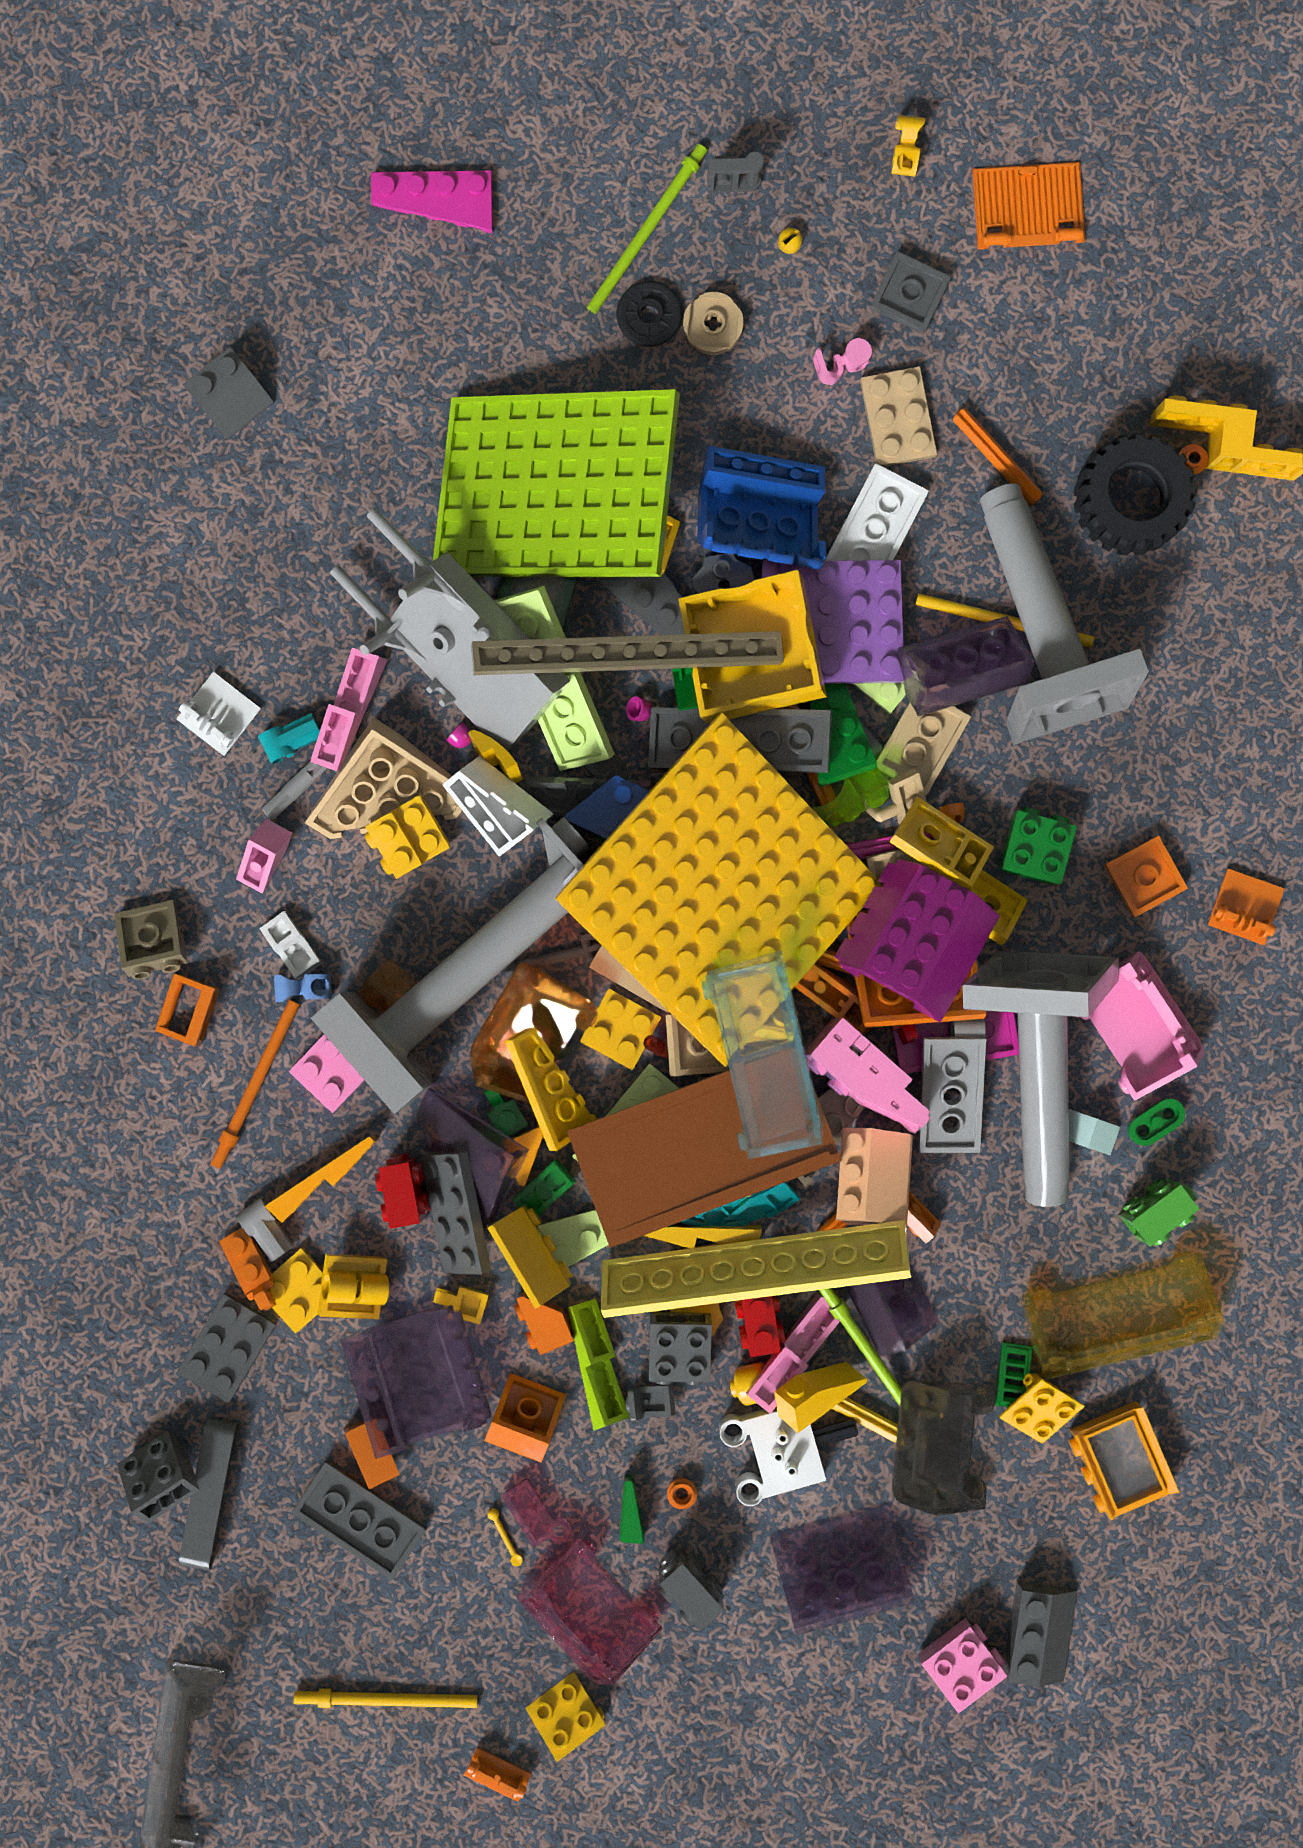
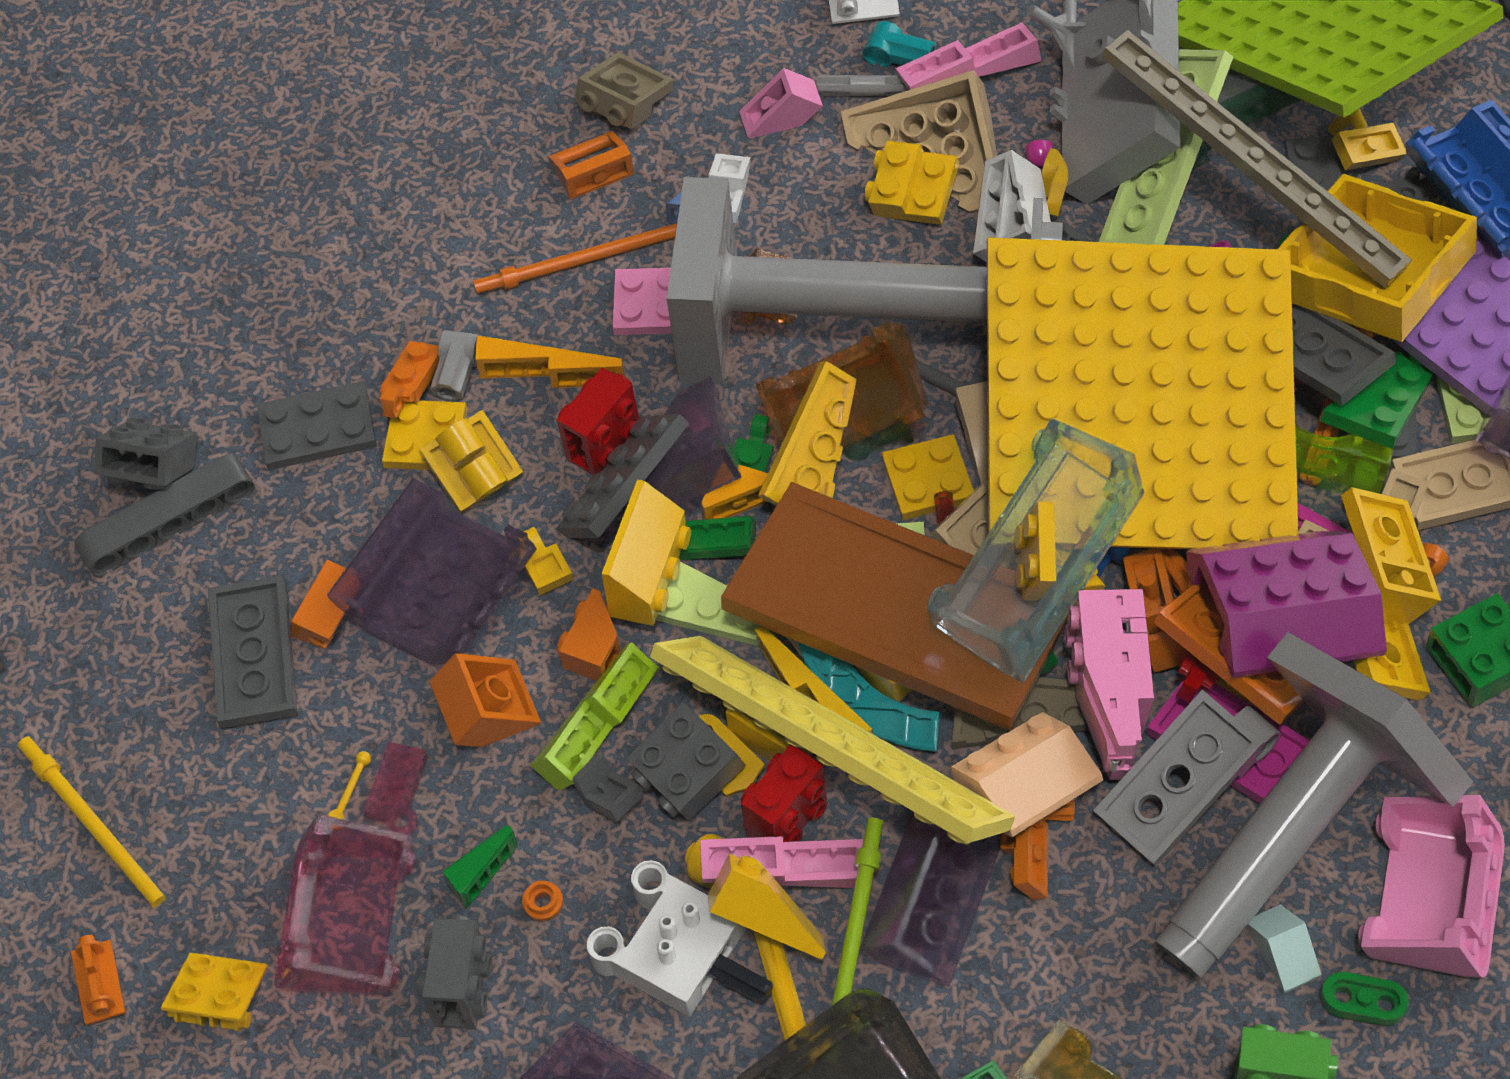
camera: 55 degrees right, 30 degrees down
none -> yellow plate [1015,501,1056,601]

